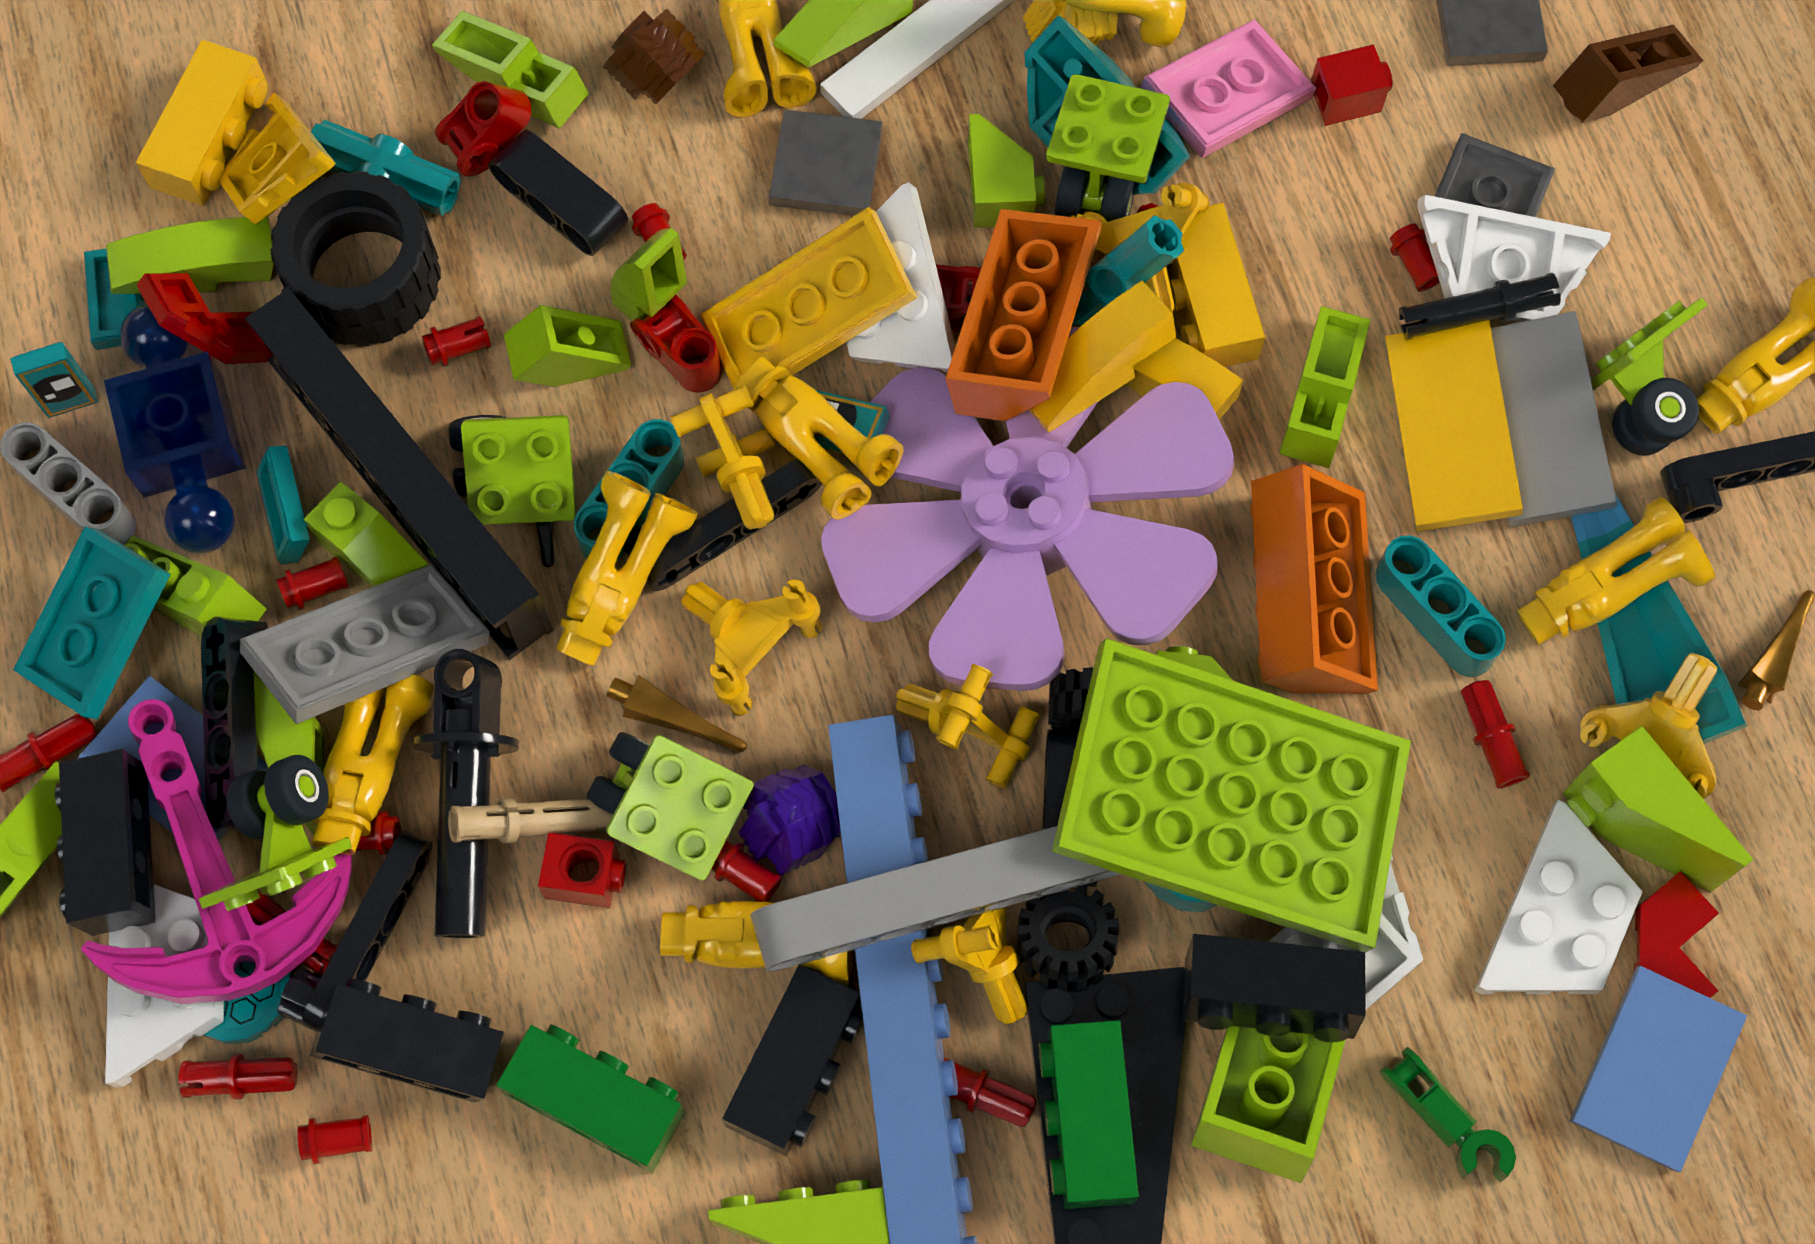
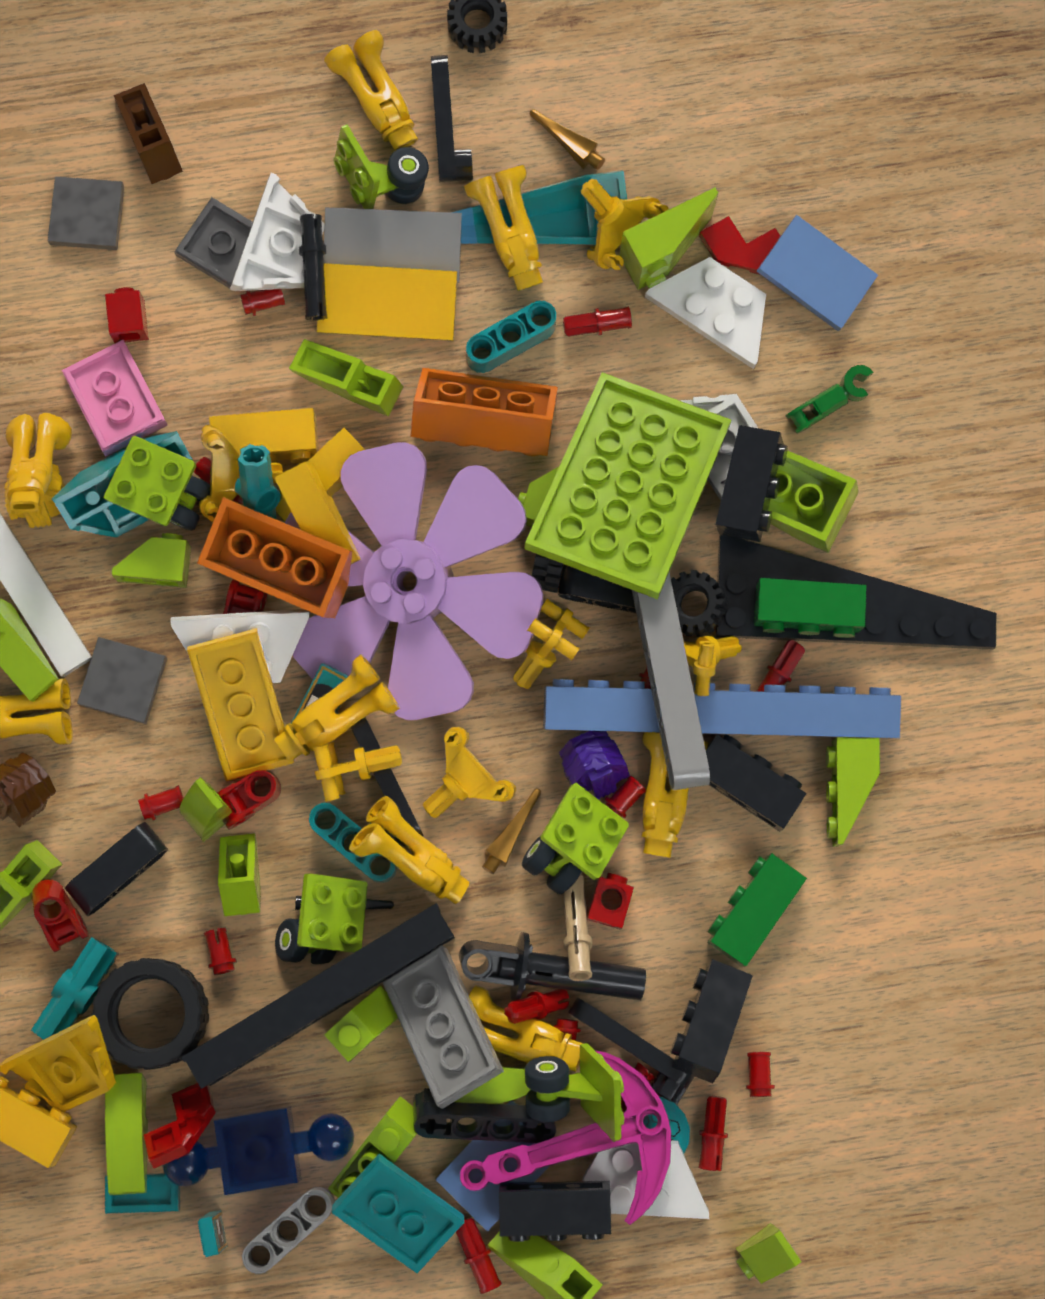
camera: 85 degrees left, 10 degrees up
teal tile [256,445,310,565] -> none
red pin [276,556,349,610] -> none
none -> red axle [504,988,569,1024]
none -> lime slope [735,1223,802,1284]

